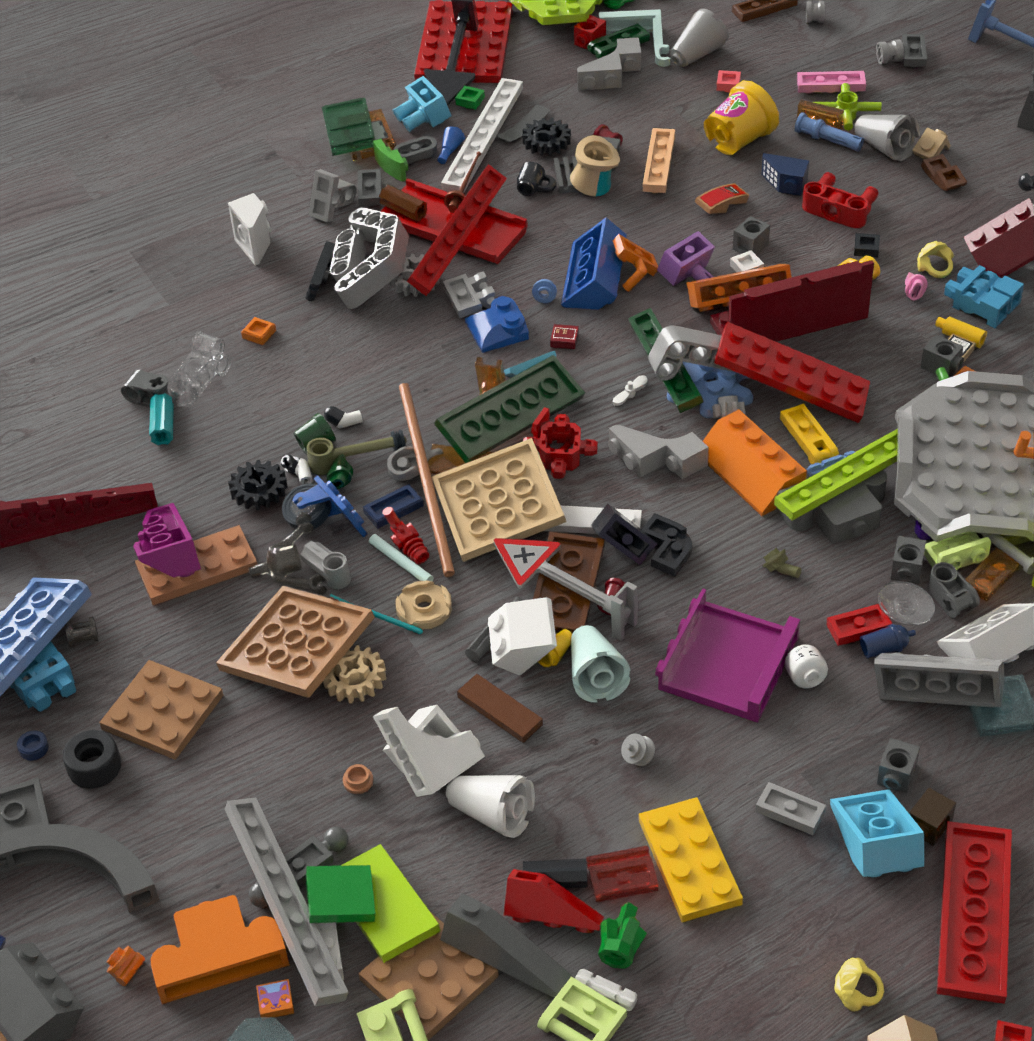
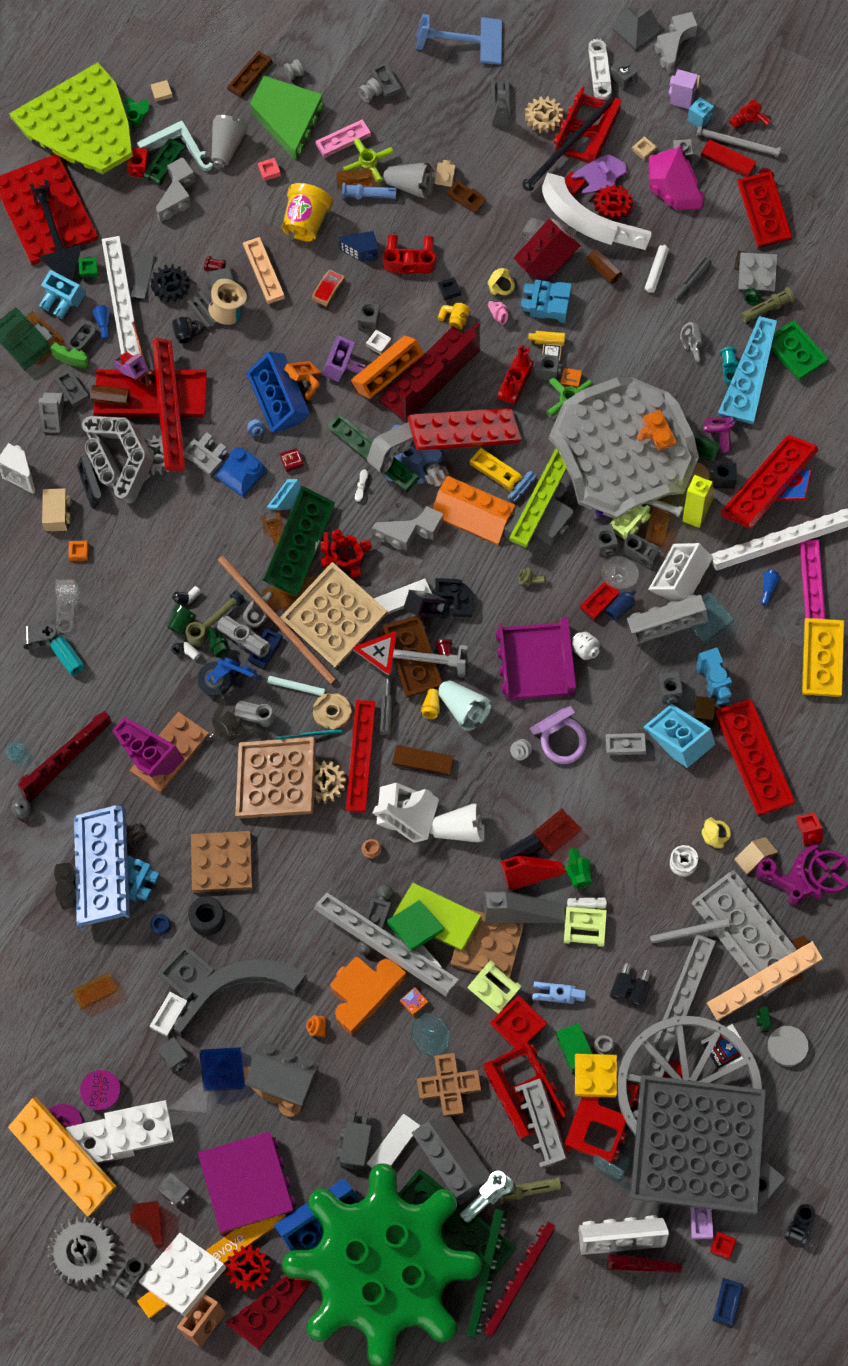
camera: 30 degrees left, 20 degrees up
black gear [228,460,288,510] -> none
red piece [383,507,429,565] -> none
white slope [488,597,557,675] -> none
yellow plate [639,797,743,922] -> none
none -> clear light blue plate [5,742,25,761]
none -> tan brick [42,488,71,531]
none -> medium lavender leg [114,352,148,379]
none -> light grey piece [217,616,271,658]
none -> bright green slope [250,76,325,160]
none -> red plate [346,700,375,813]
none -> red piece [497,345,534,405]
none -> lavender tile [530,706,587,764]
none -> white wheel [670,845,698,877]
none -> dark azure hips [696,648,732,707]

